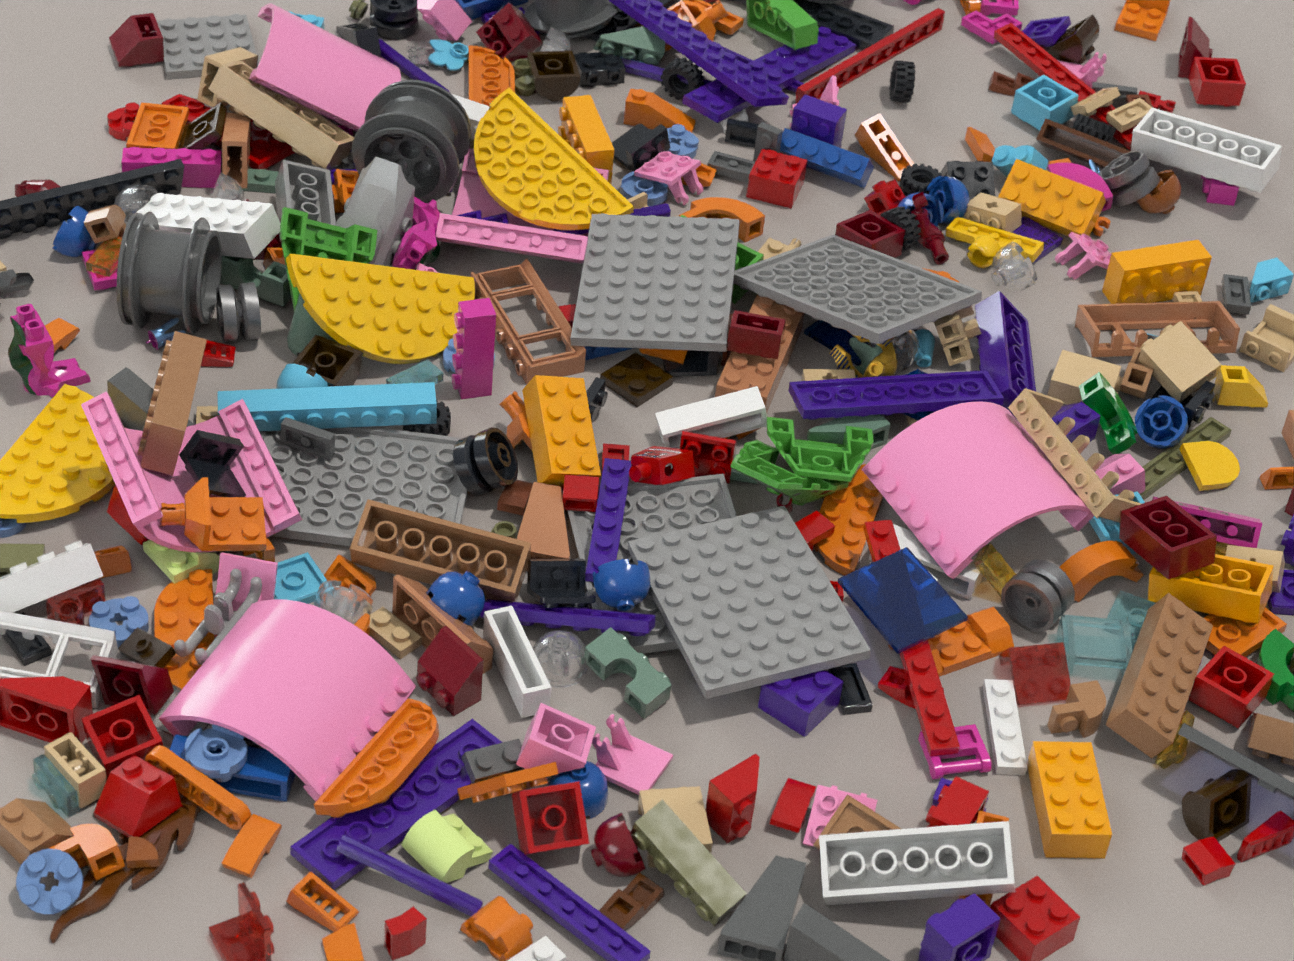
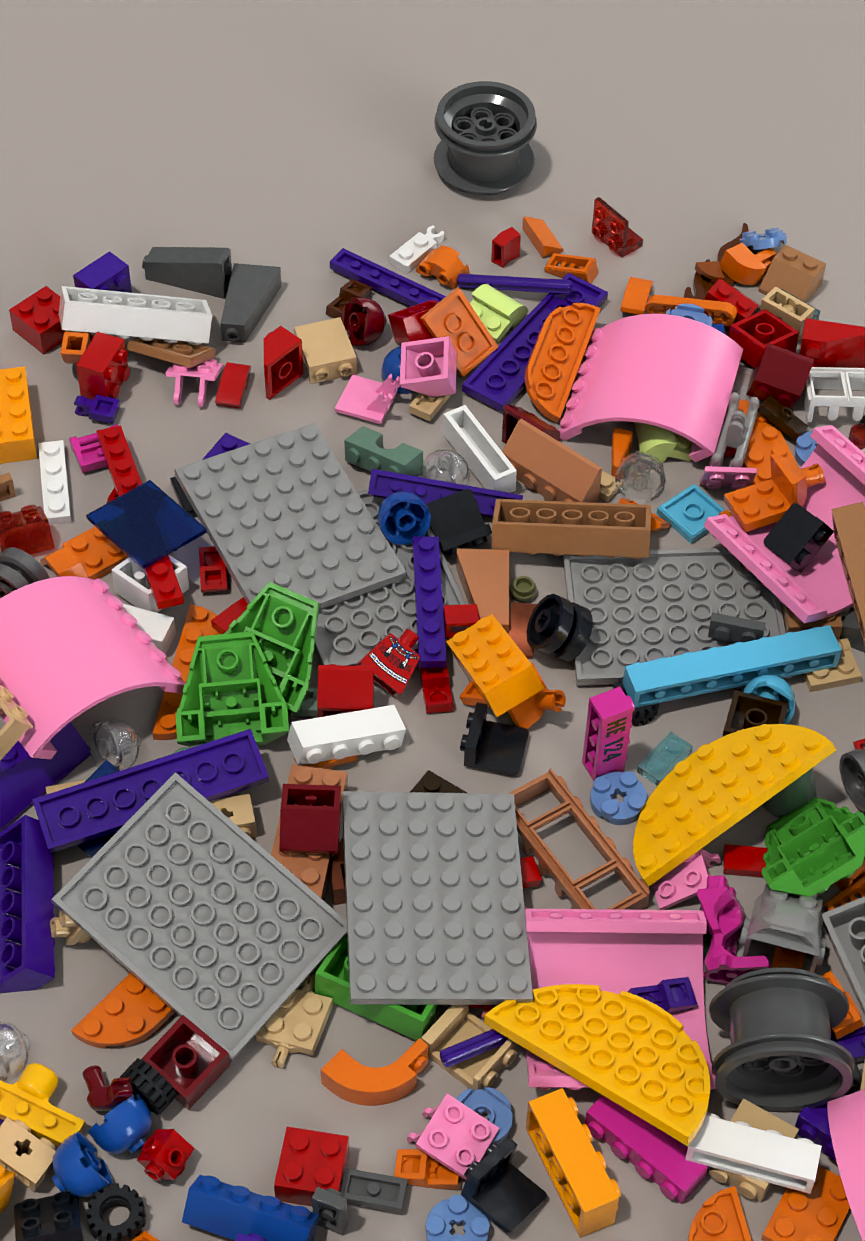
camera: 175 degrees right, 10 degrees up
blue cylinder [426,571,485,626] -> none
dark grey plate [461,739,525,784] -> none
brick [631,800,747,926] -> none

